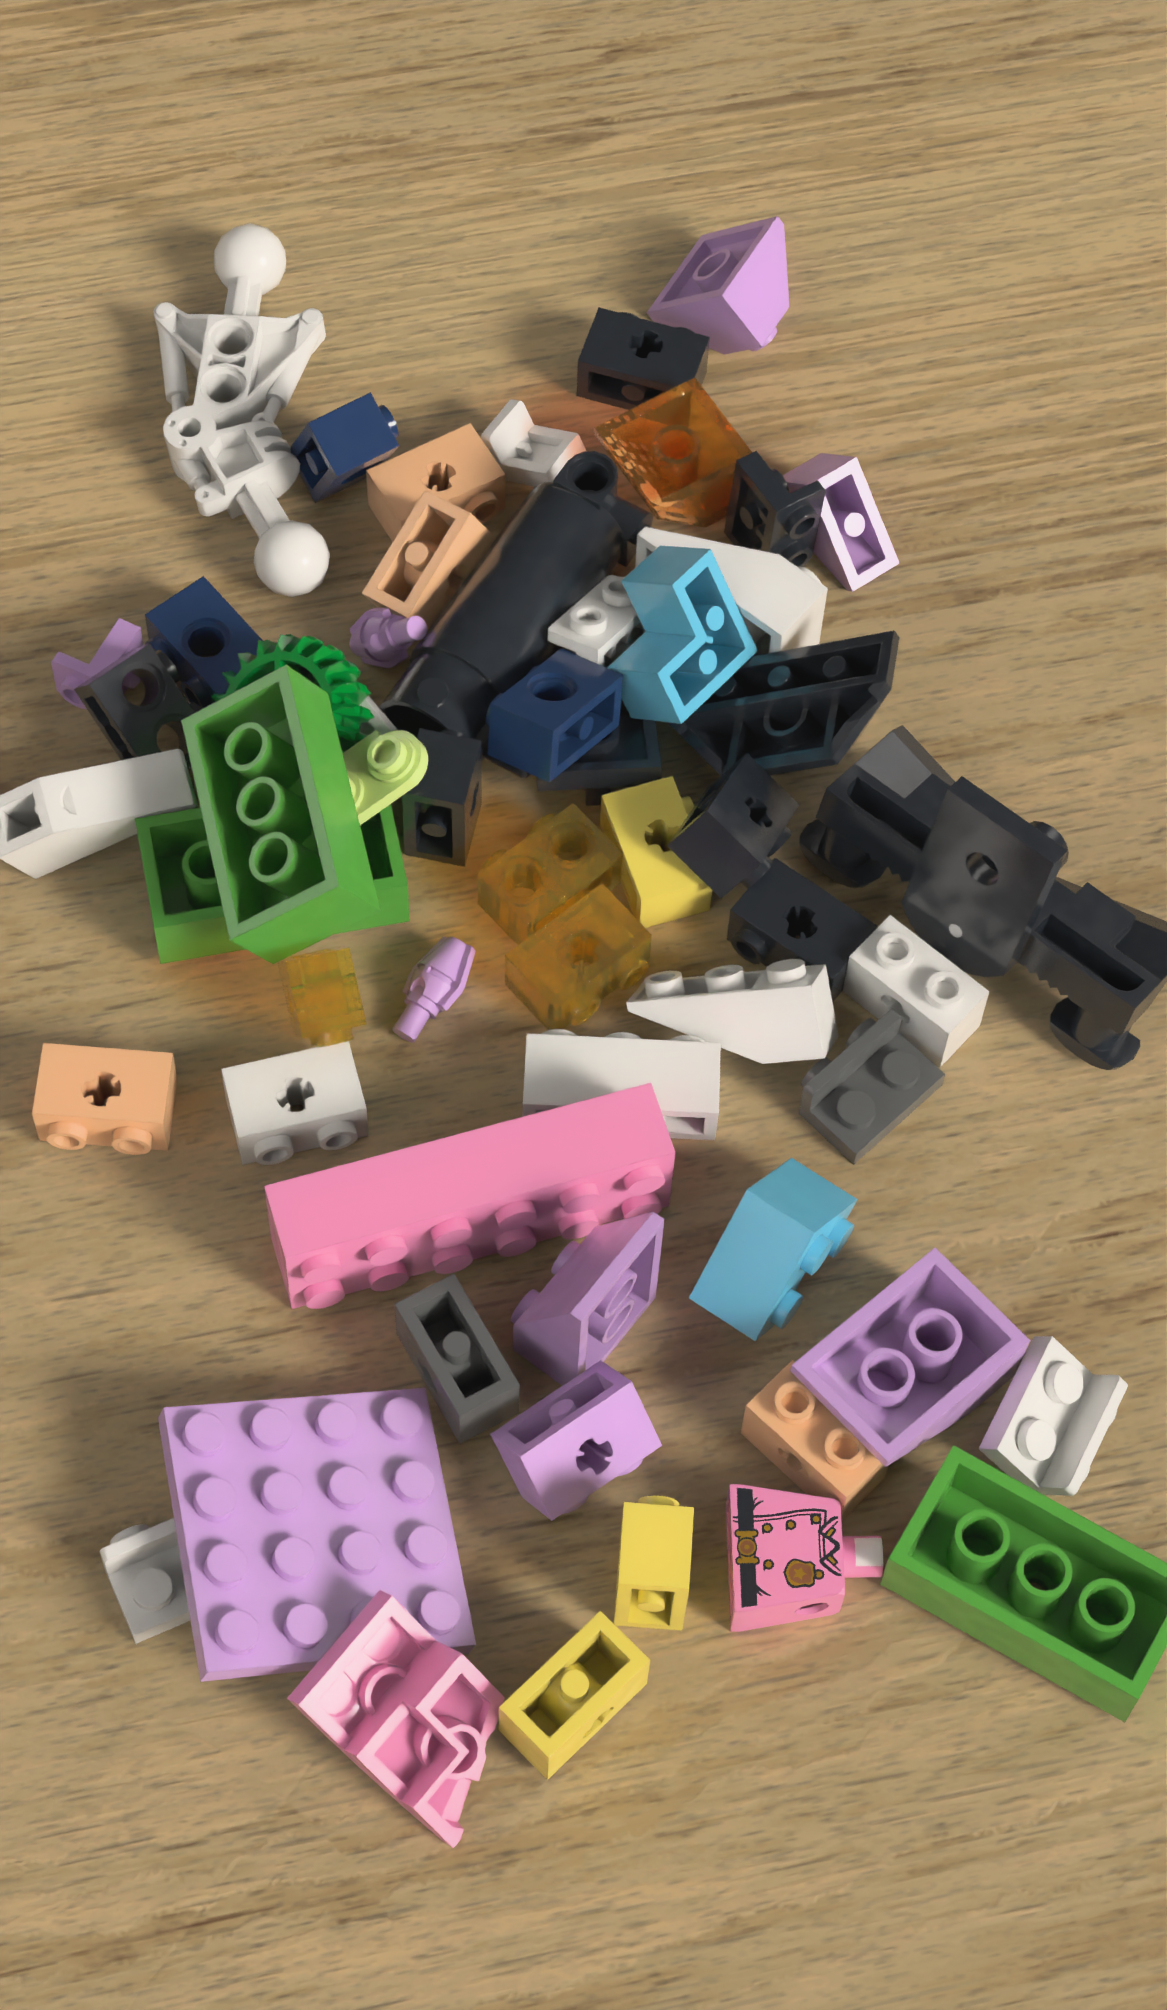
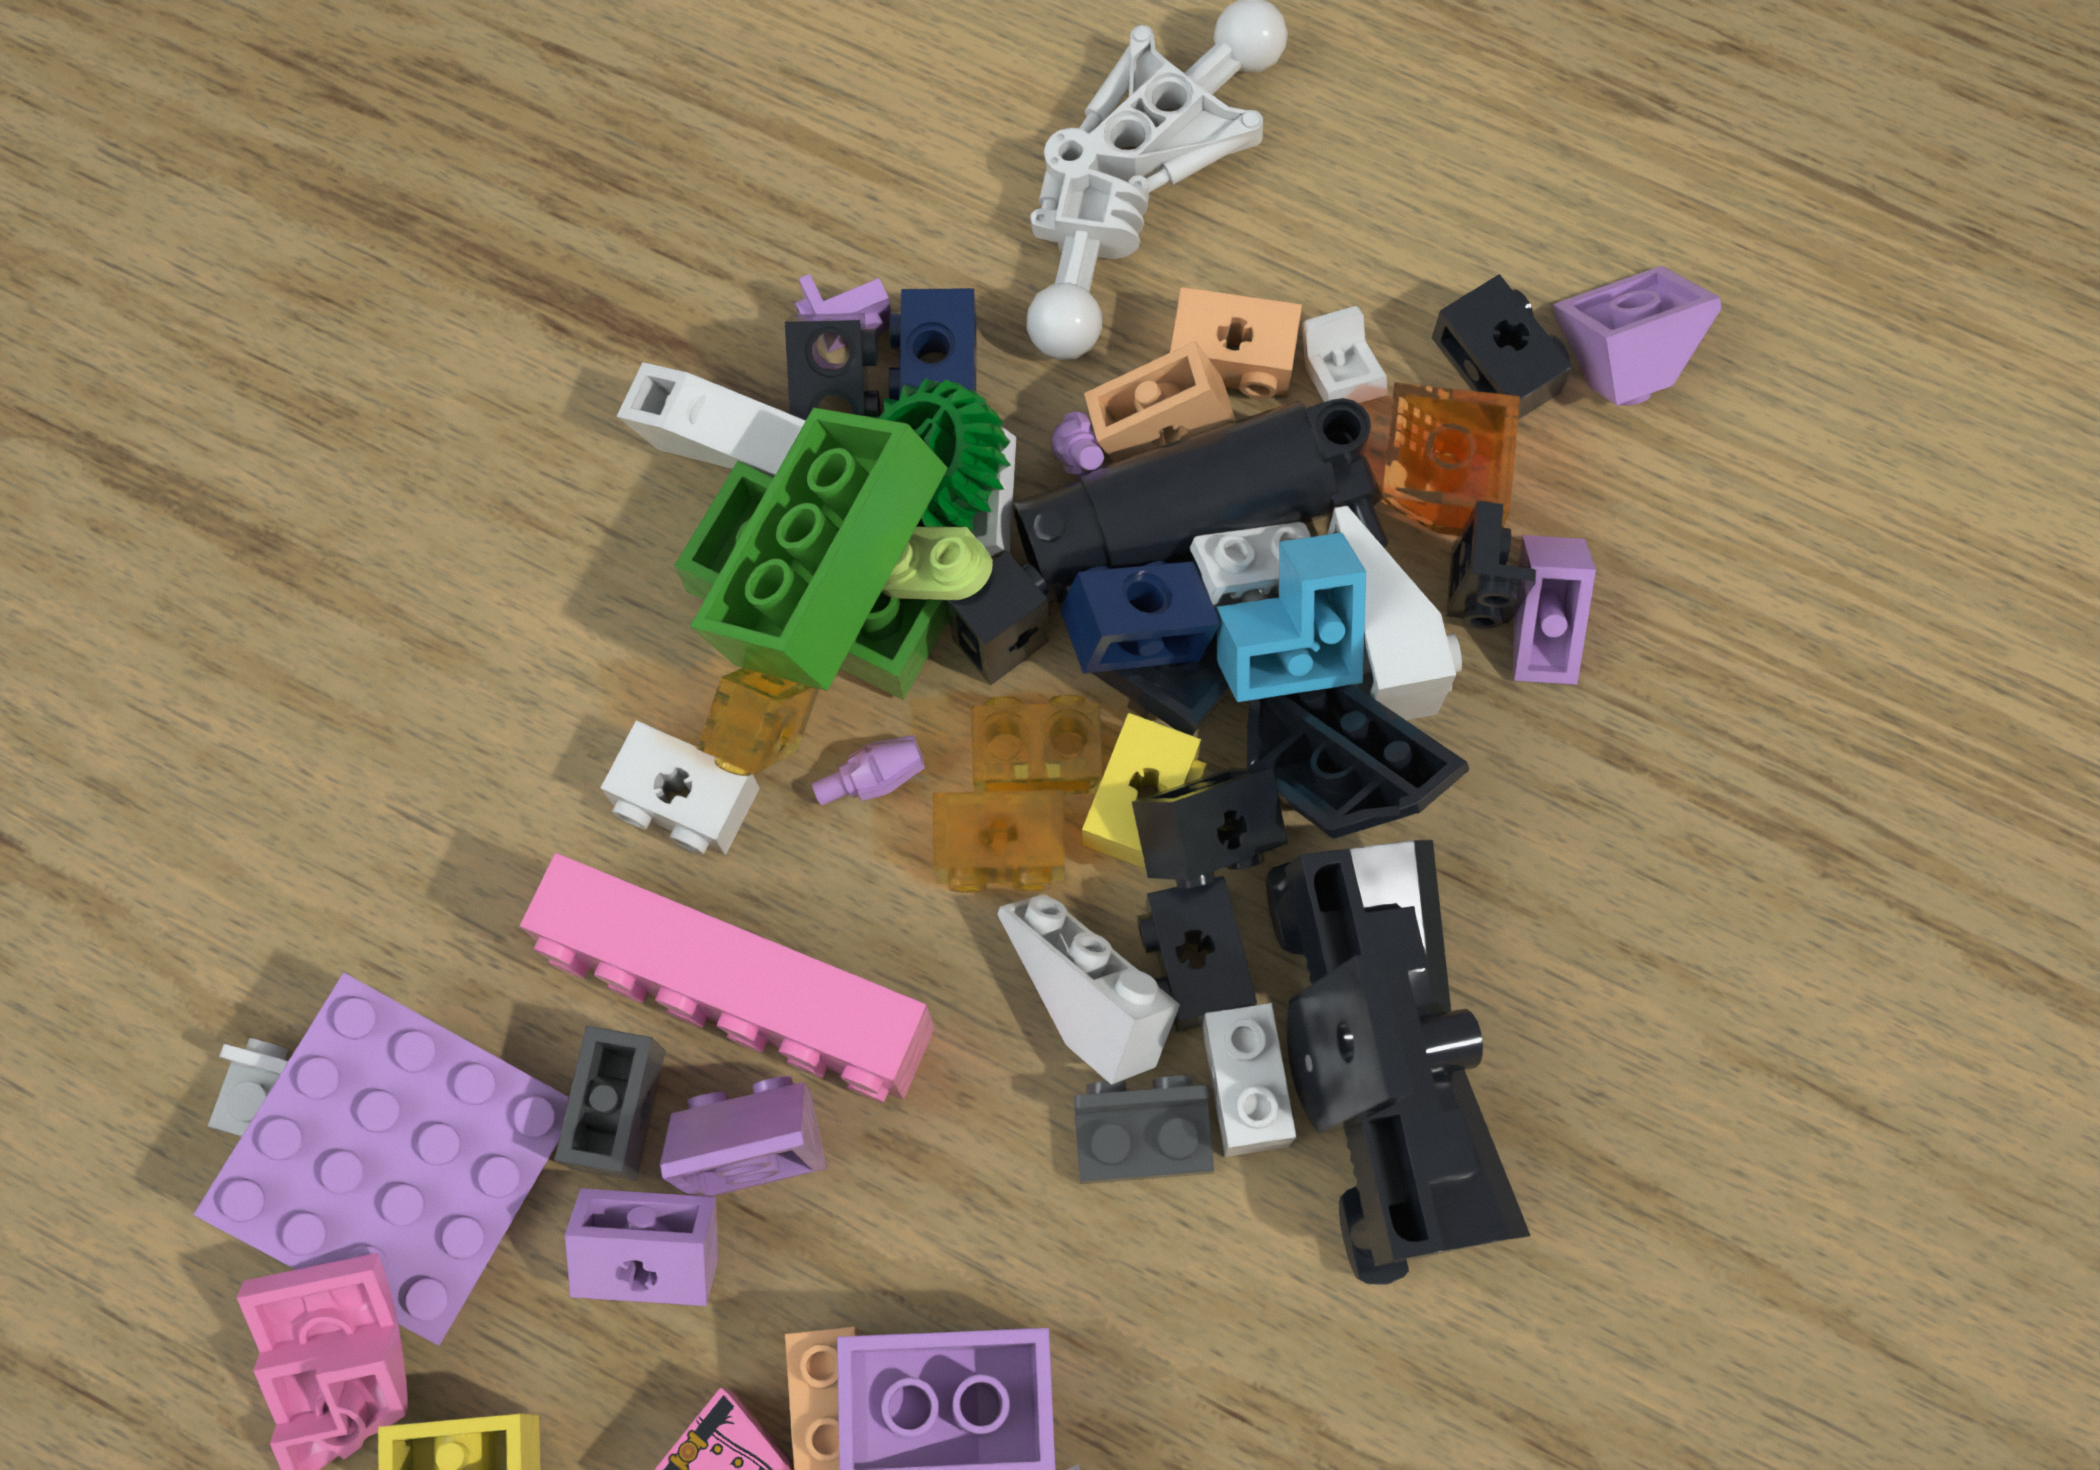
camera: 45 degrees right, 10 degrees up
light nougat brick [32,1043,178,1155] -> none
dark blue brick [290,392,399,504] -> none
white brick [523,1029,721,1140] -> none
light yellow brick [614,1496,694,1631] -> none
medium azure brick [689,1158,858,1341] -> none

